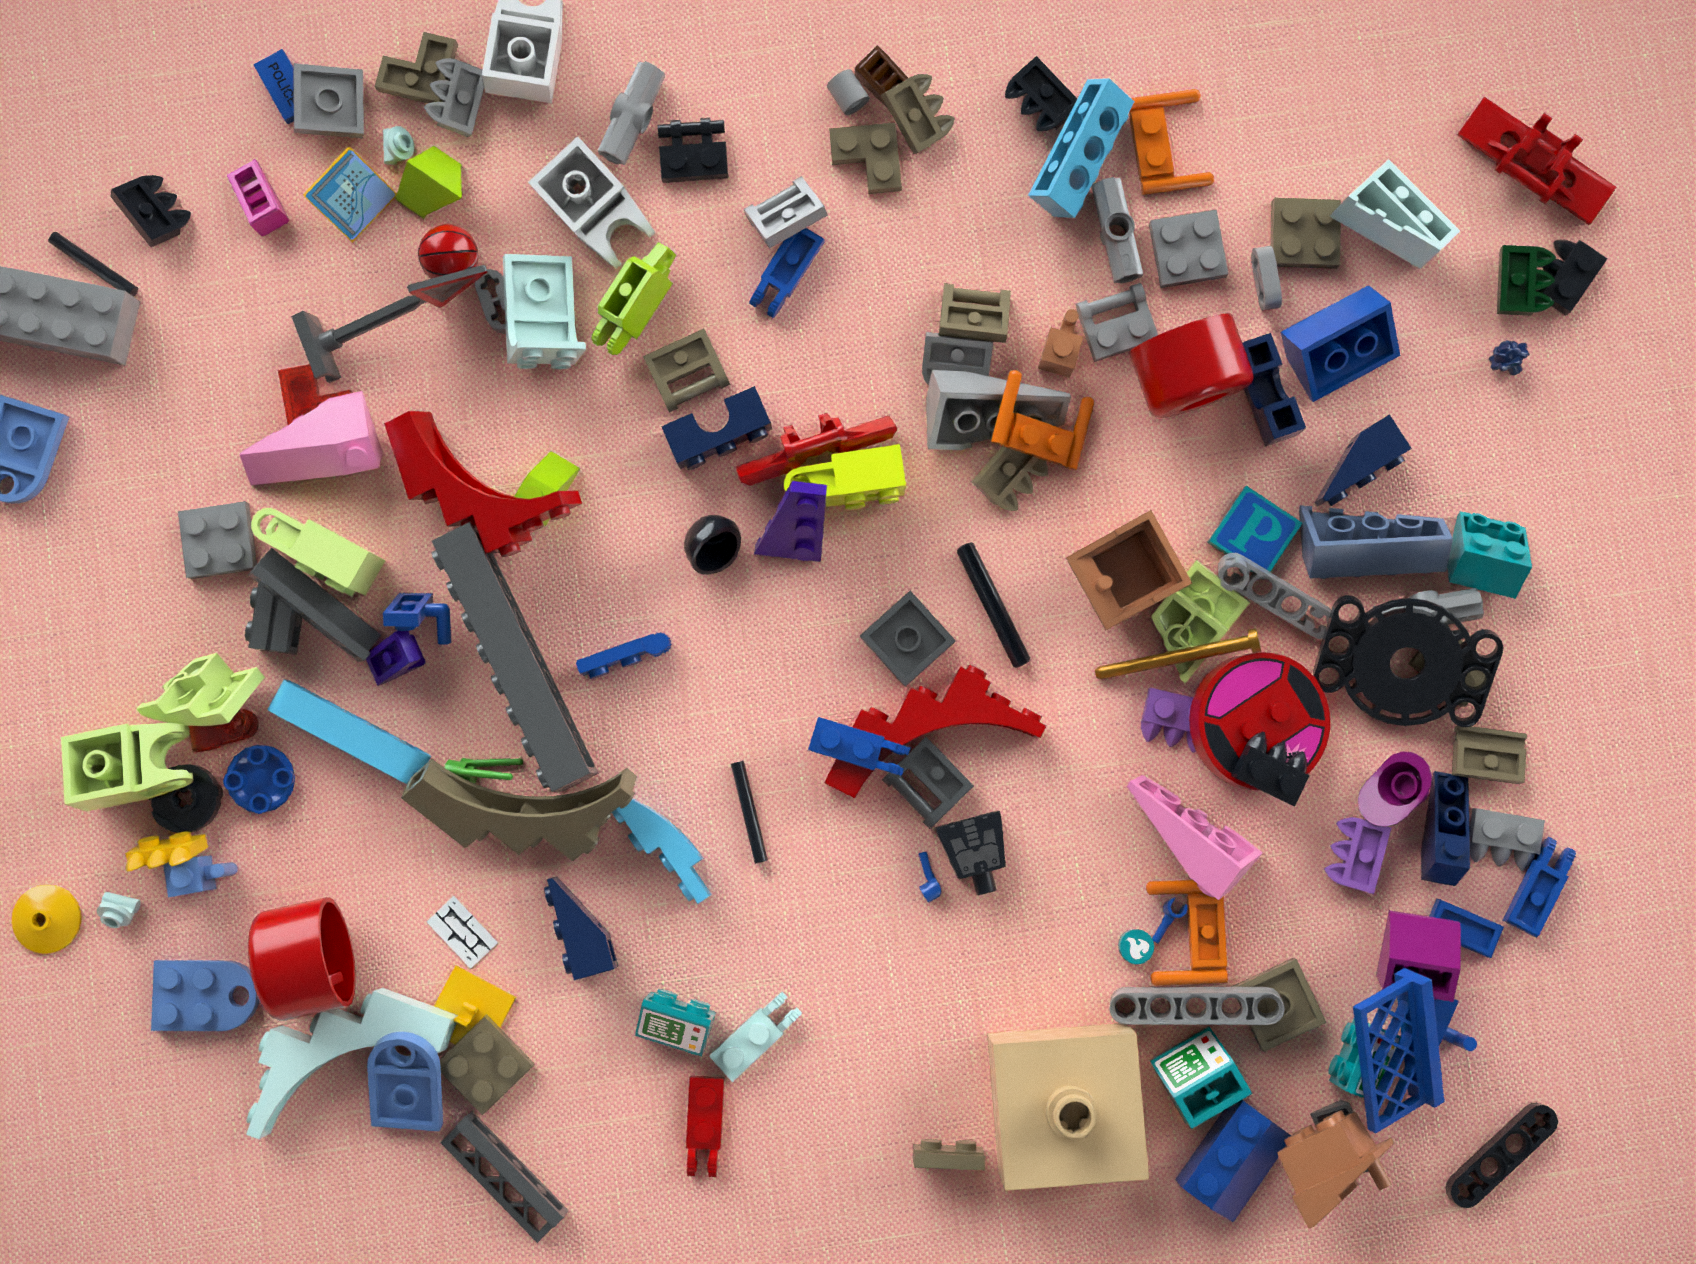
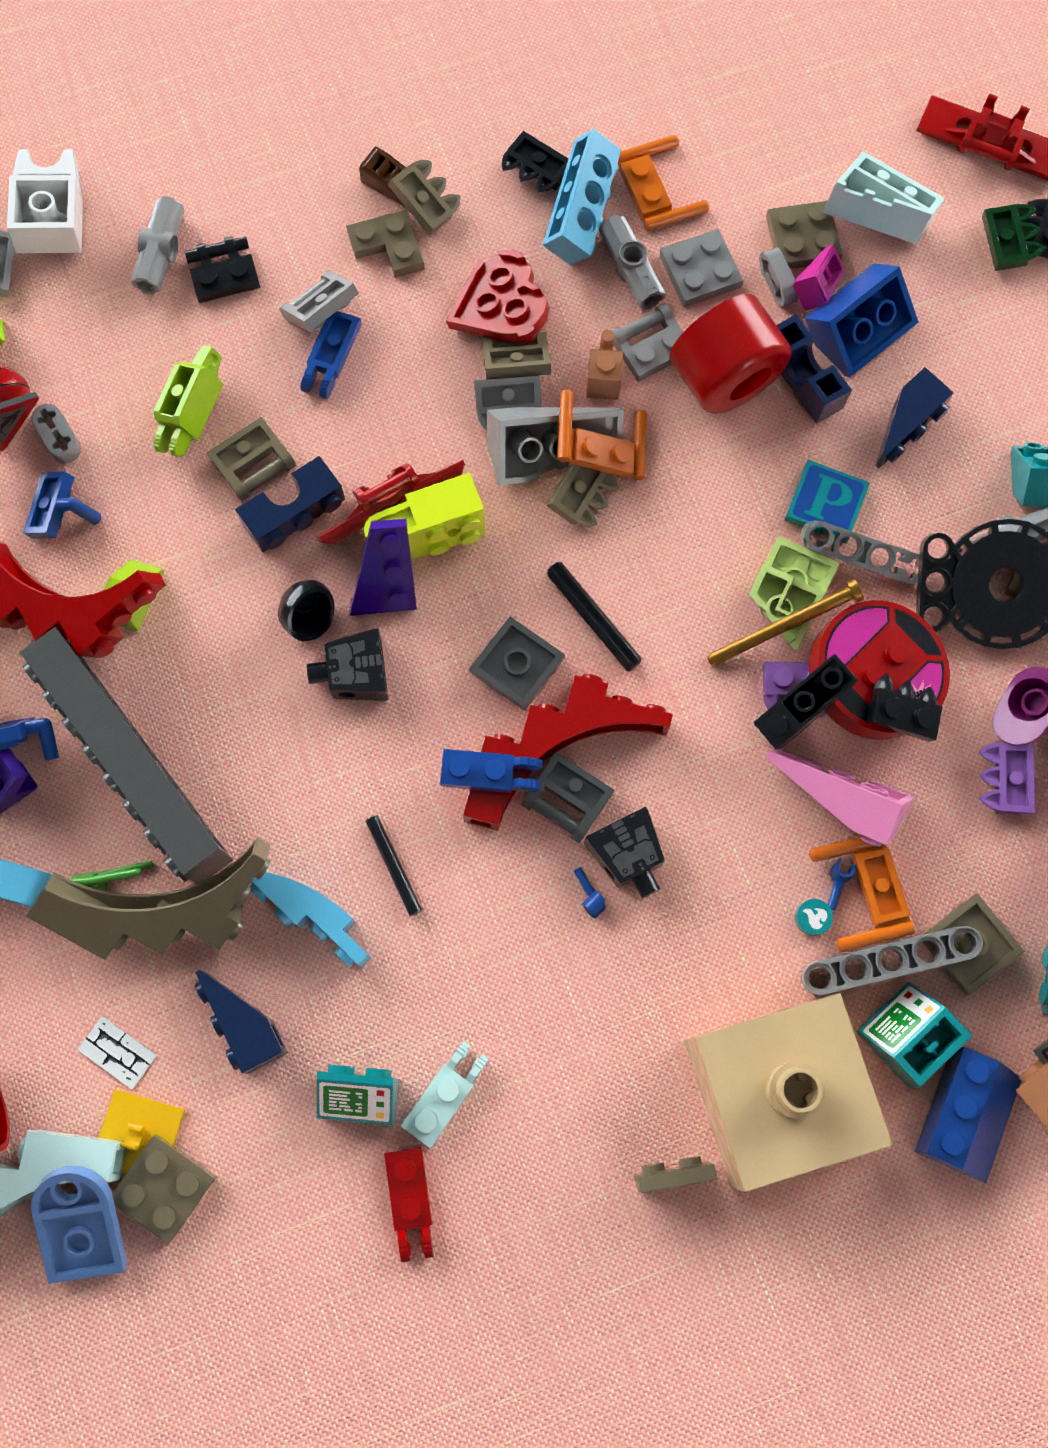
camera: 15 degrees left, 10 degrees down
dark grey fence [440,1111,569,1243] -> none
light aqua bracket [503,254,586,370] -> none
white brick [528,136,656,269] -> none
blue hinge [576,632,672,679] -> none
light grey beam [827,69,870,115] -> none
nougat piece [1066,510,1192,631] -> none
sand blue wedge [1299,505,1453,579] -> none
dark blue plant [1489,340,1529,375] -> none
none -> blue plate [23,471,101,539]
none -> torso [307,628,389,701]
none -> plate [445,250,550,344]
none -> black slope [753,654,859,749]
none -> dark pink slope [793,244,845,310]

